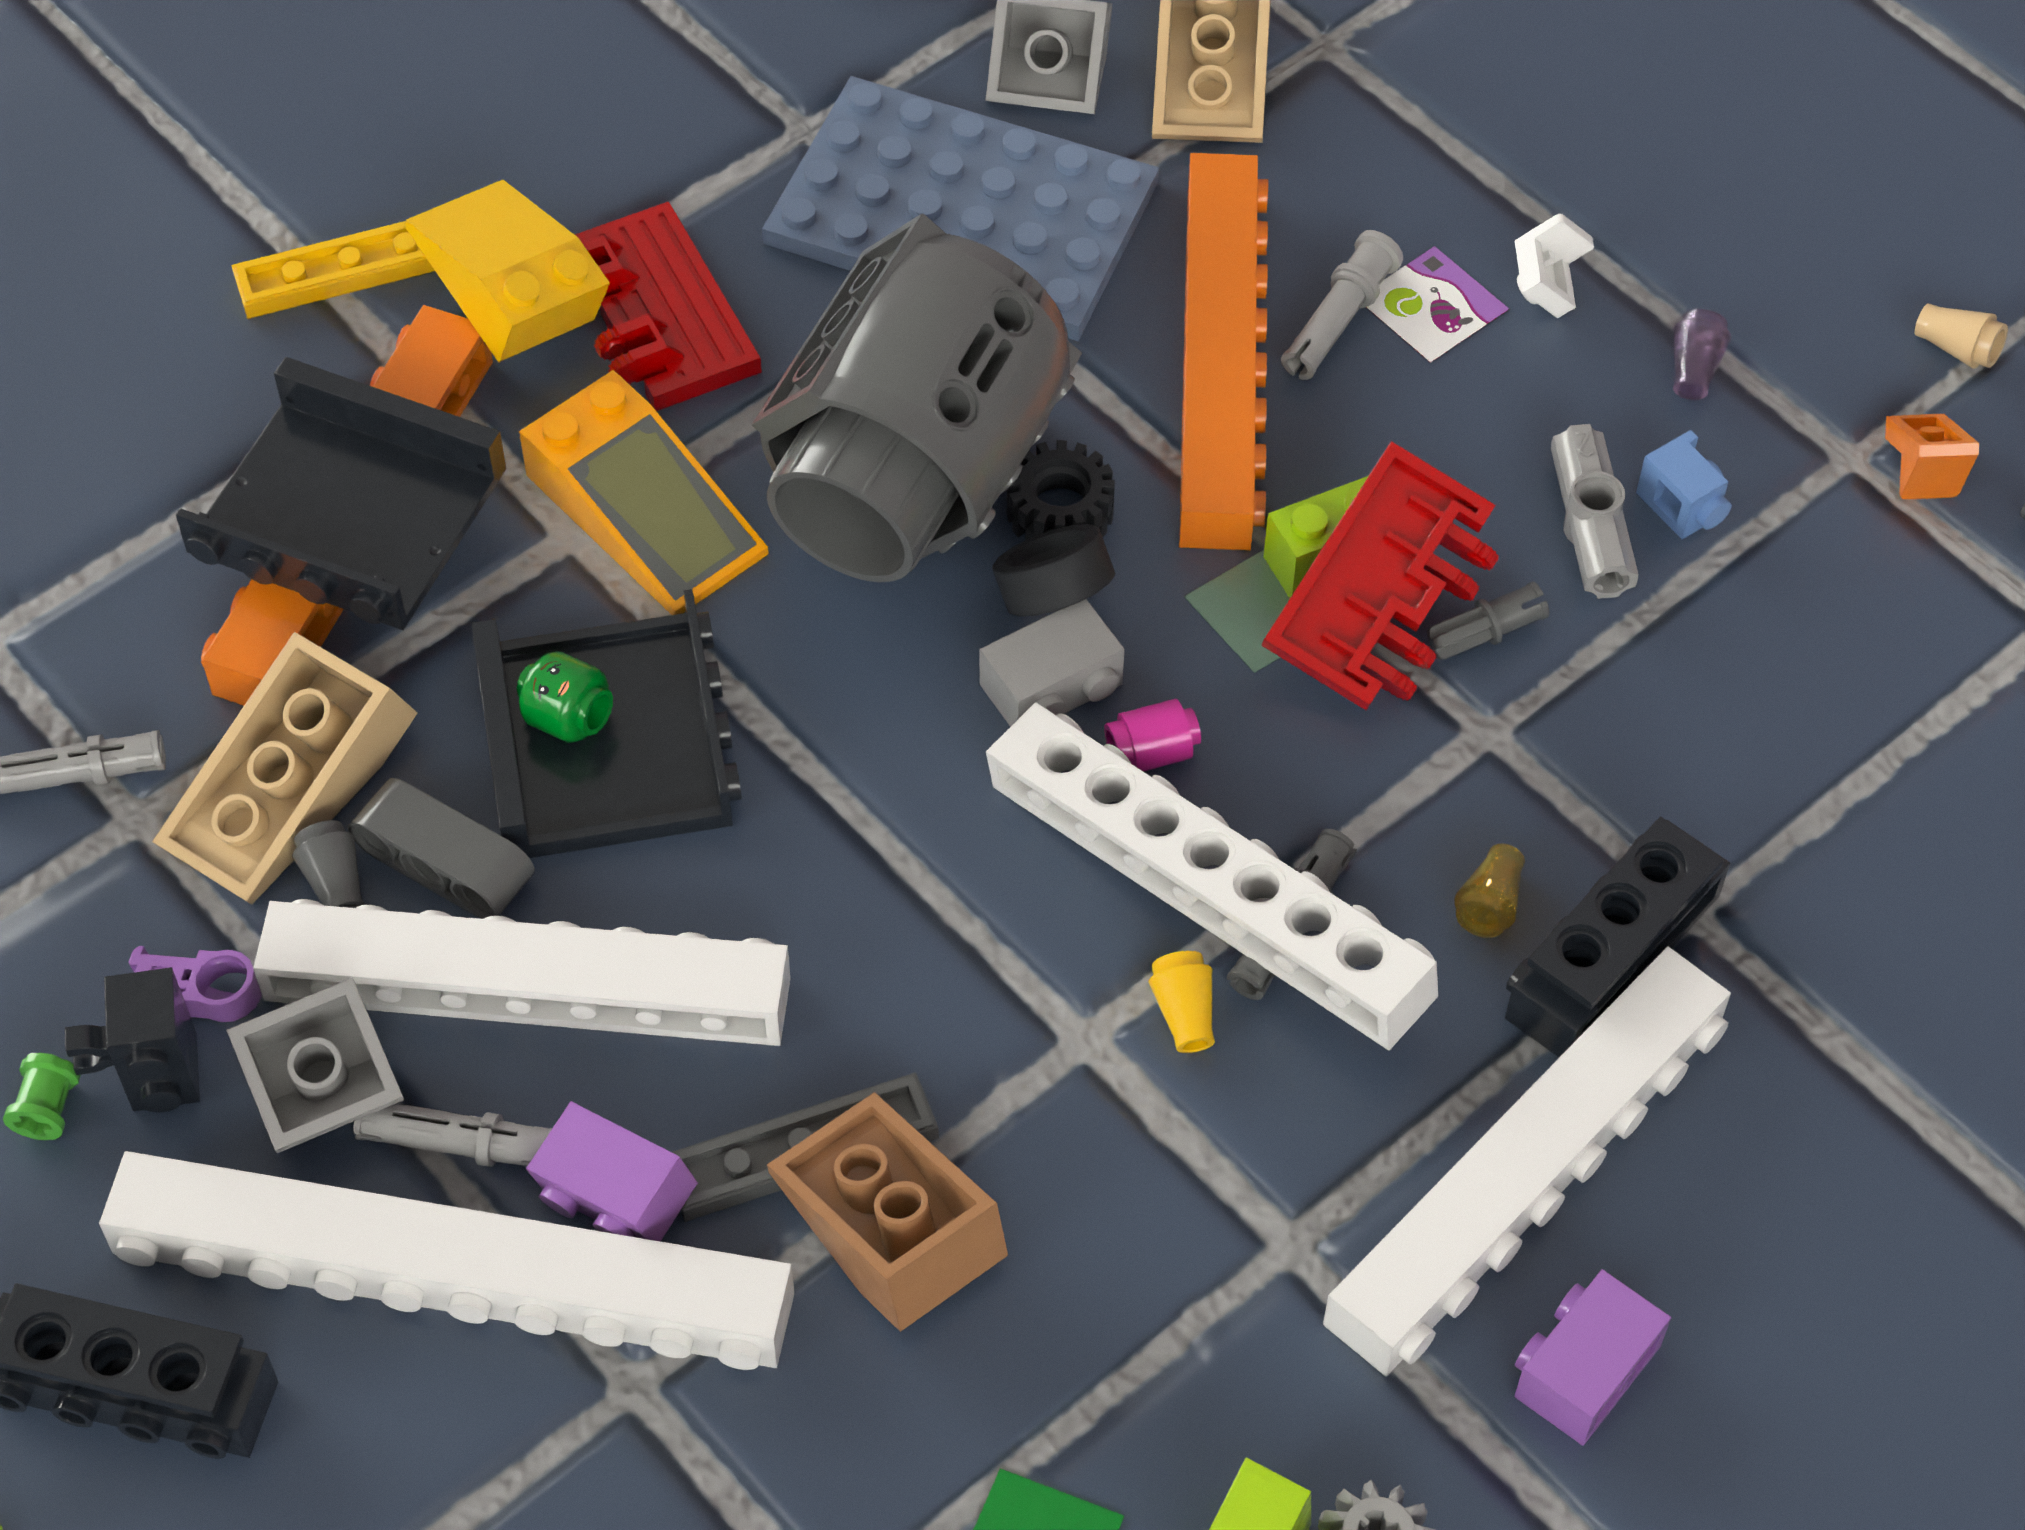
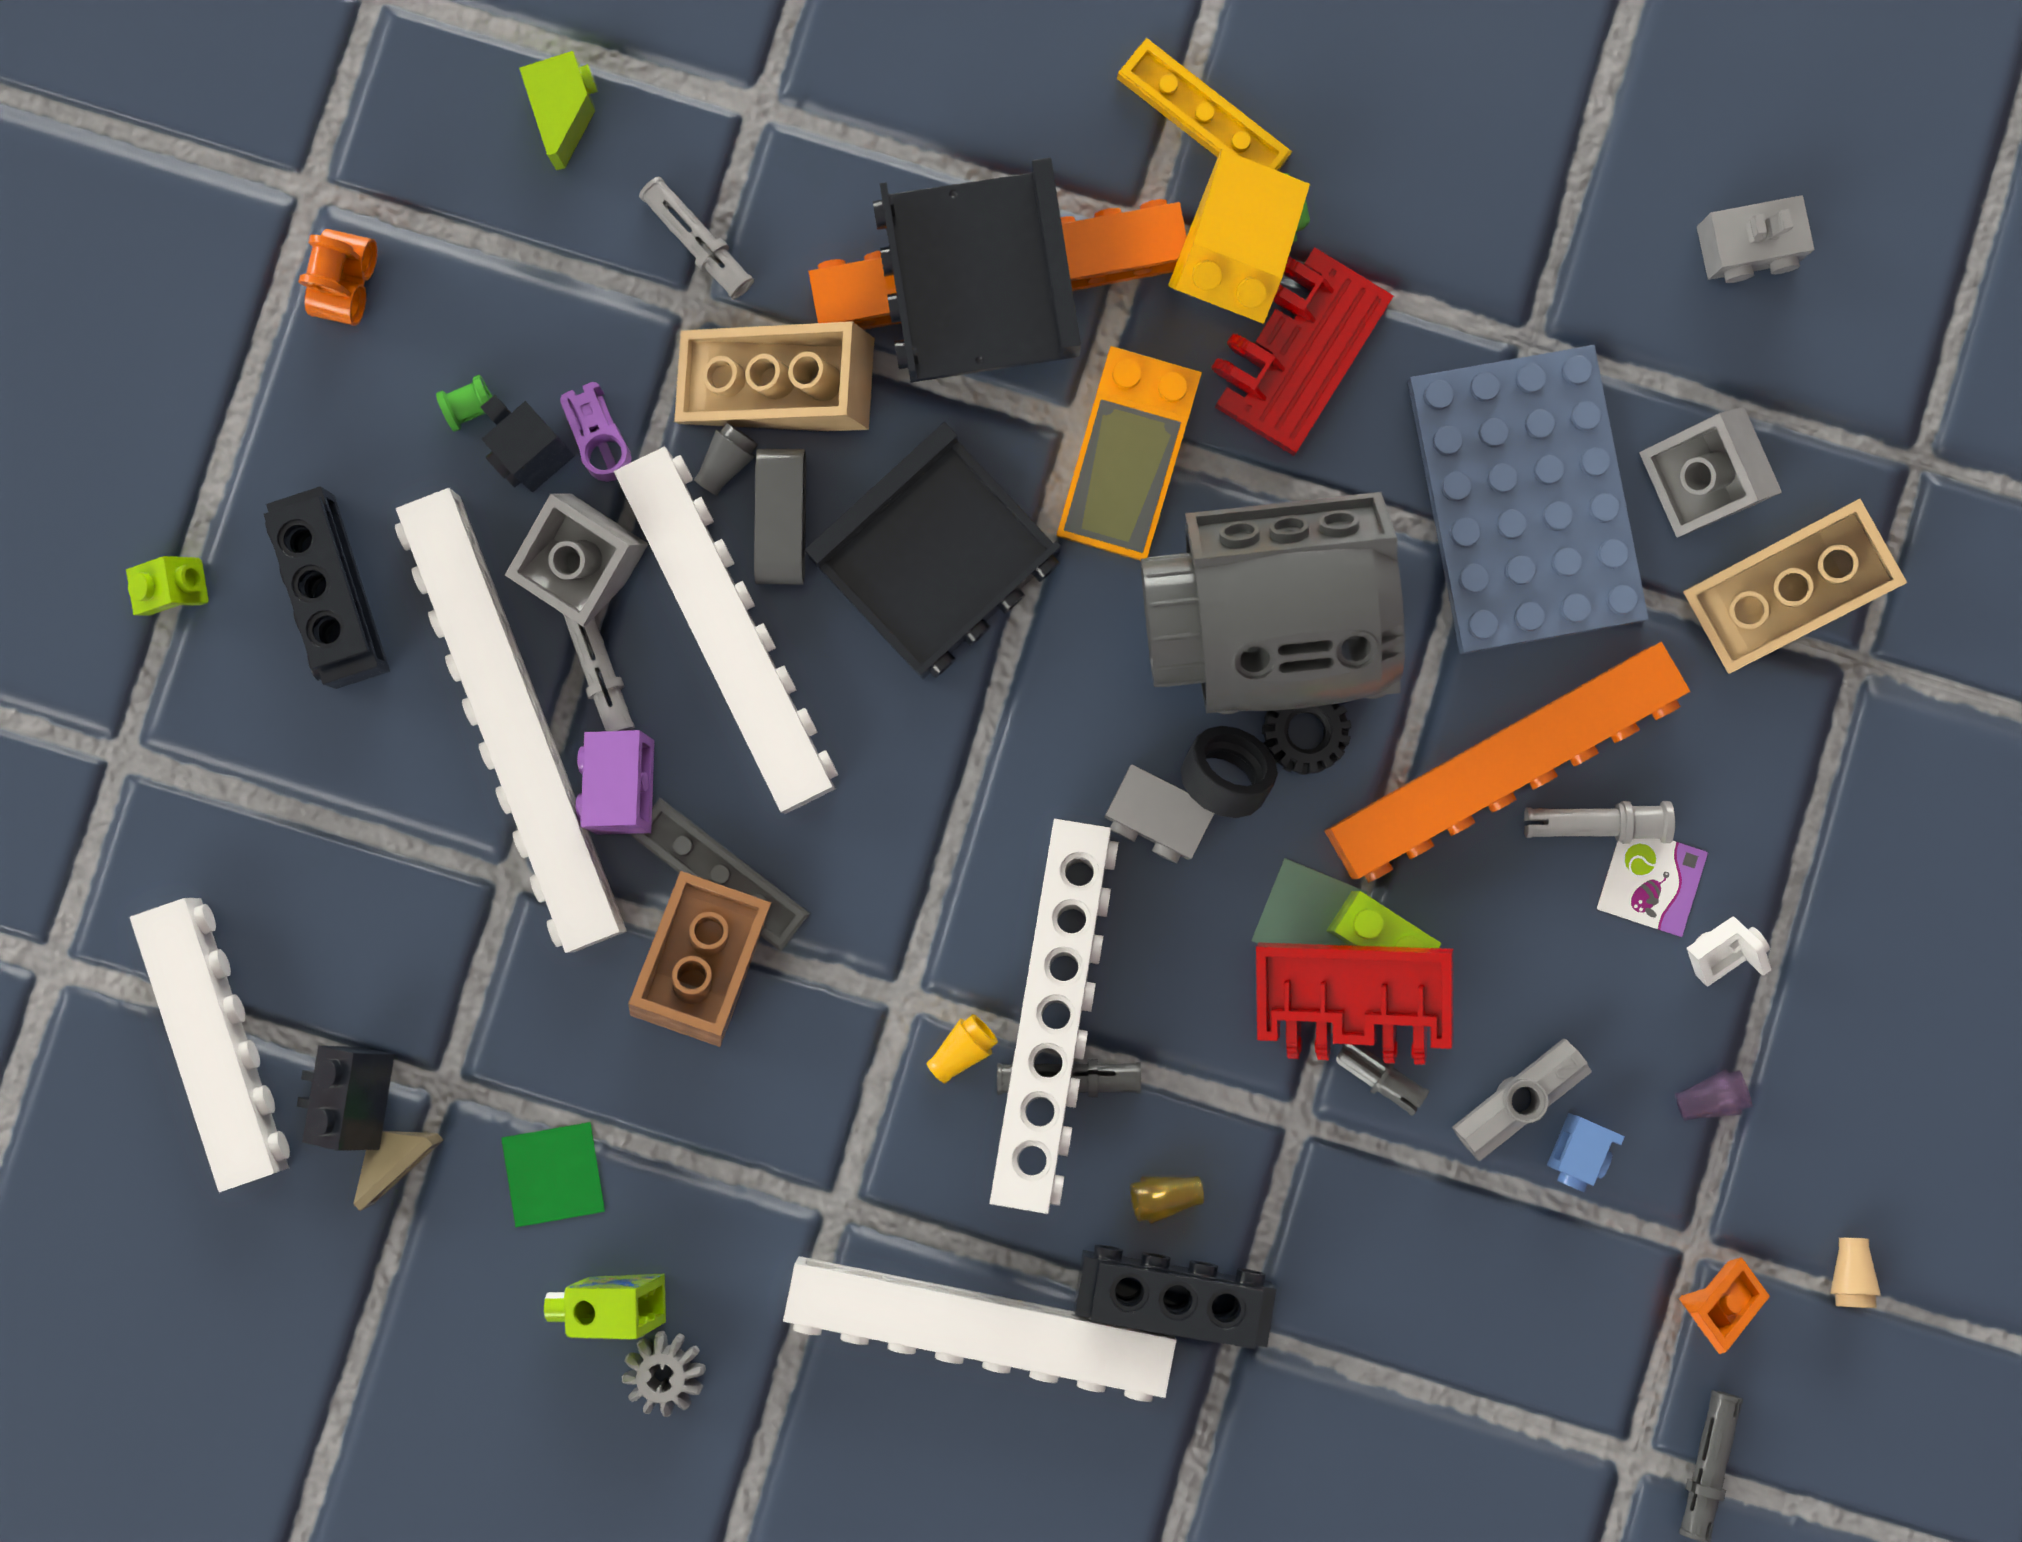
camera: 55 degrees right, 30 degrees up
green head [516,651,613,743] -> none
dark pink brick [1104,698,1201,772] -> none
medium lavender brick [1514,1269,1671,1446] -> none

